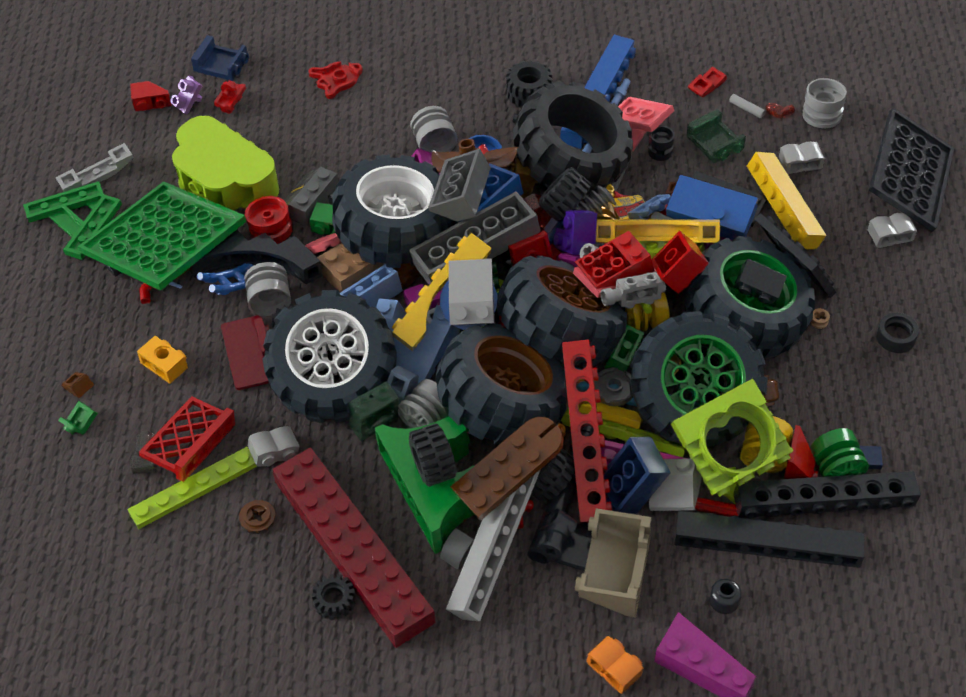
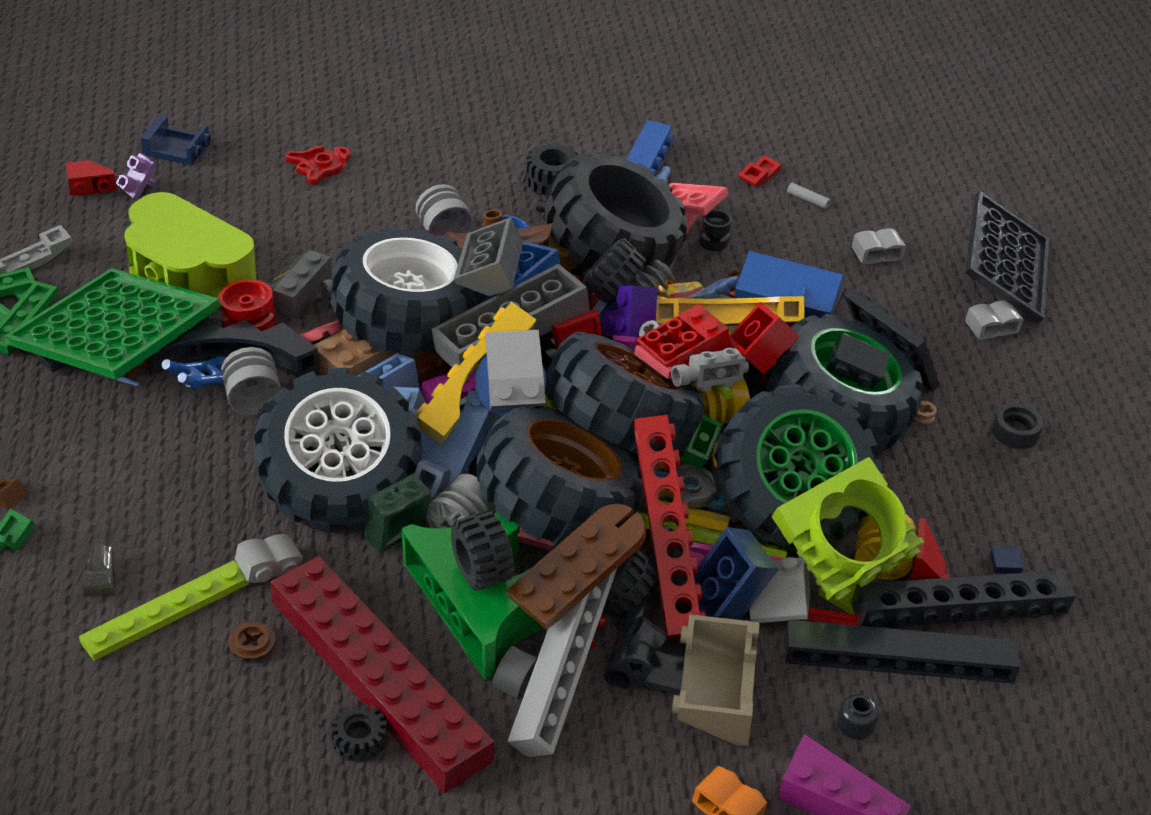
camera: 10 degrees left, 10 degrees down
light orange brick [137,336,188,384] -> none
red arm [139,283,156,304] -> none
red fence [139,396,235,482] -> none
red hips [214,80,246,114] -> none
dark red bracket [221,315,269,390] -> none
green slope [310,202,335,235] -> none
clear green panel [686,109,746,163] -> none
yellow brick [747,152,826,249] -> none
clear red arm [766,103,795,118] -> none
light grey wheel [802,78,847,128] -> none
green wheel [810,428,869,477] -> none

